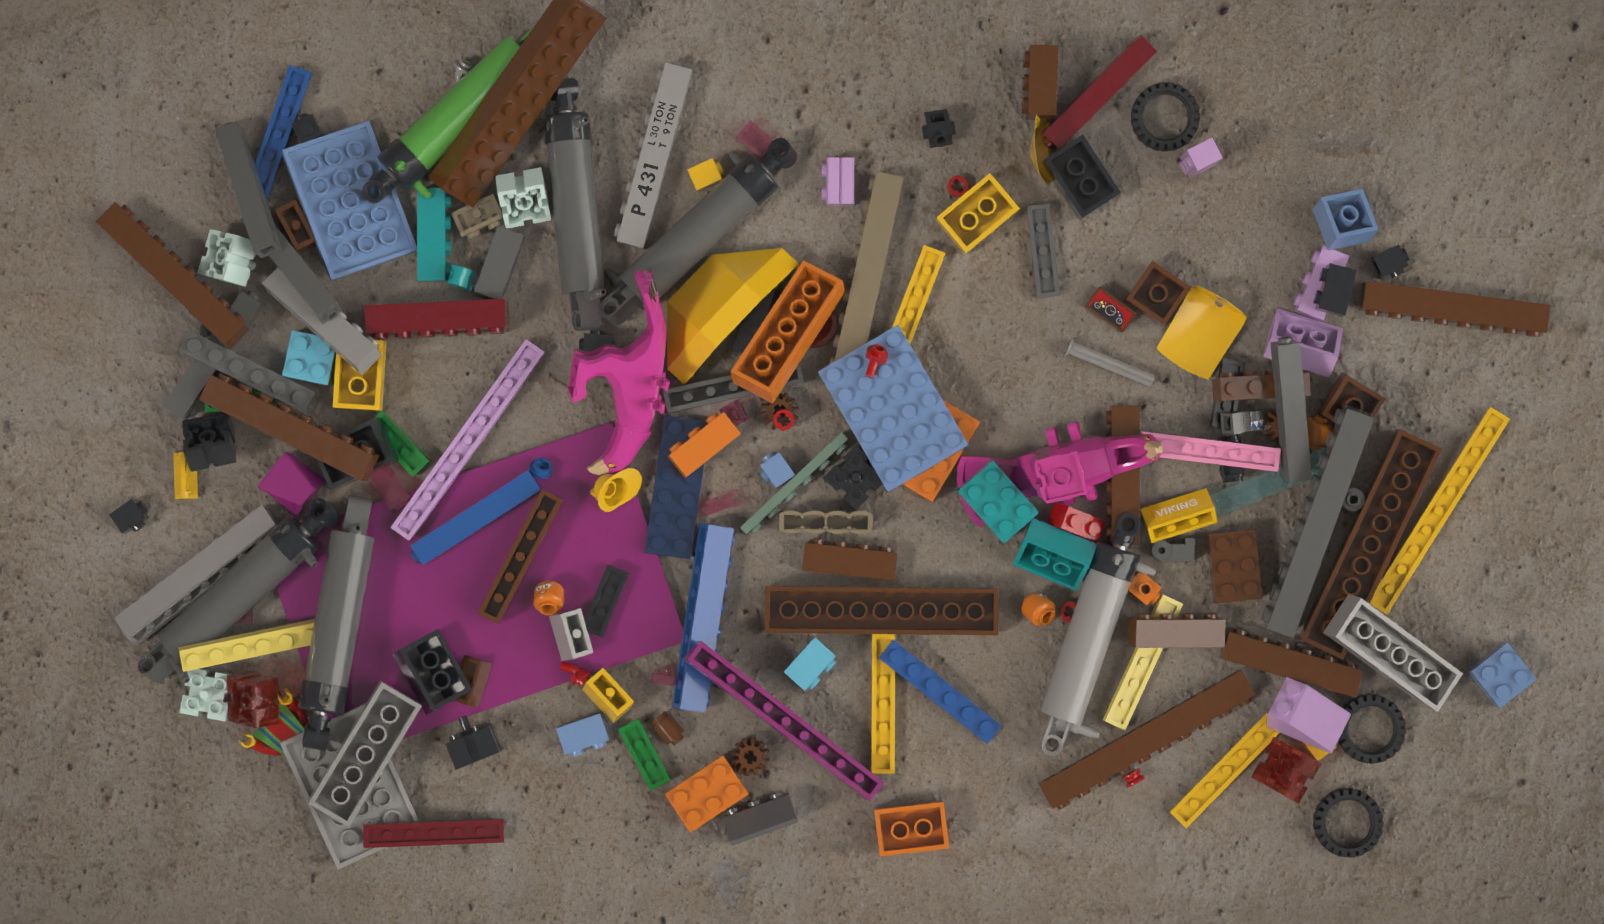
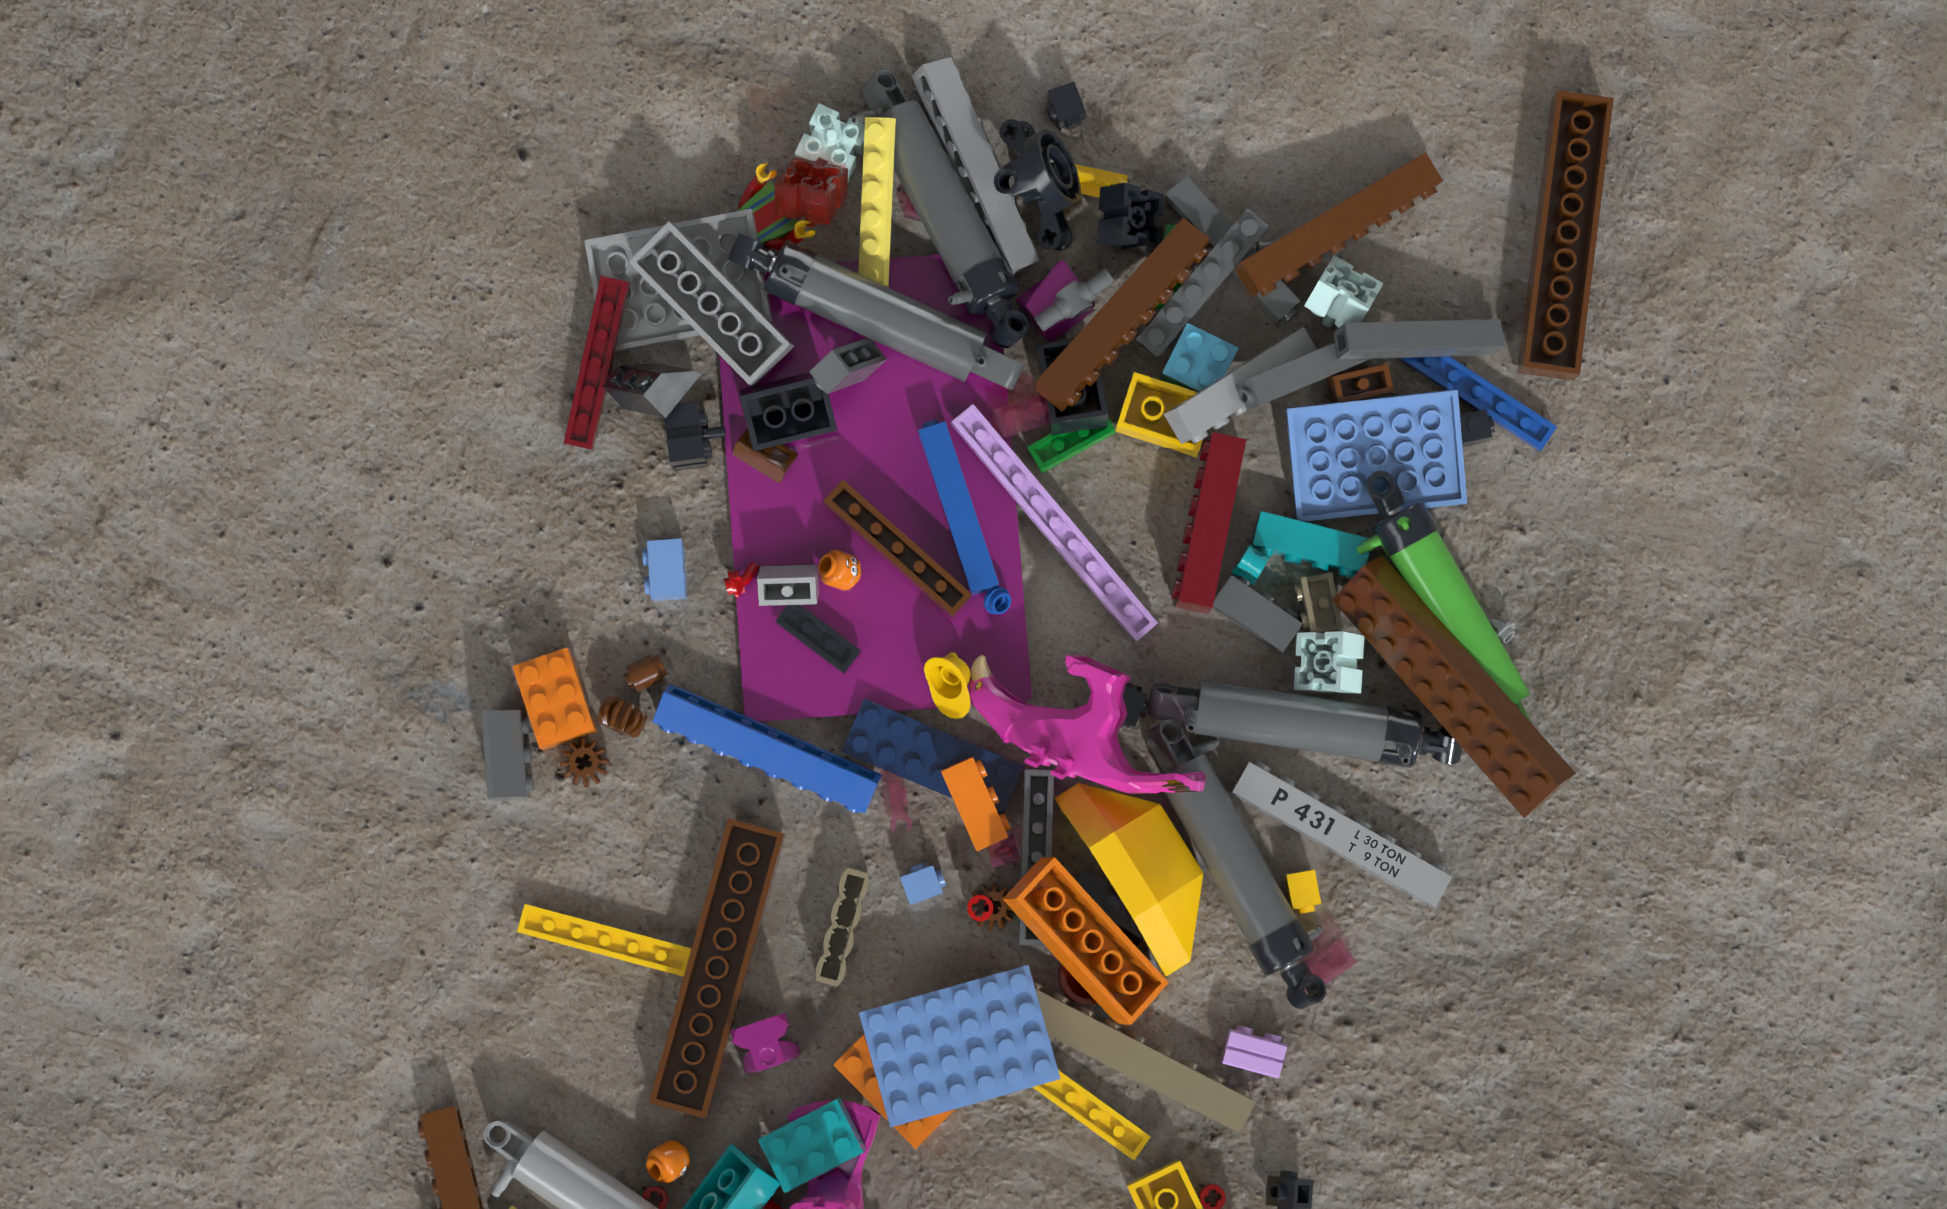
camera: 100 degrees right, 5 degrees down
yellow brick [582,668,634,723] -> none
green plate [618,718,671,791] -> none
clear pink plate [651,669,676,686] -> none
magenta brick [683,641,884,801] -> none
sand green plate [740,432,848,534] -> none
medium azure brick [784,637,836,691] -> none
reddish brown brick [802,539,897,581] -> none
black brick [823,445,883,510] -> none
red plate [865,344,889,378] -> none
orange brick [874,800,949,857] -> none
blue plate [878,640,1002,744] -> none
none -> reddish brown gear [597,696,648,738]
none -> black slope [603,363,701,418]
none -> magenta piece [730,1013,800,1074]
none -> brick [809,338,887,394]
none -> black piece [994,119,1081,251]
none -> dark grey pin [1034,269,1114,332]
none -> reddish brown brick [1517,90,1614,381]

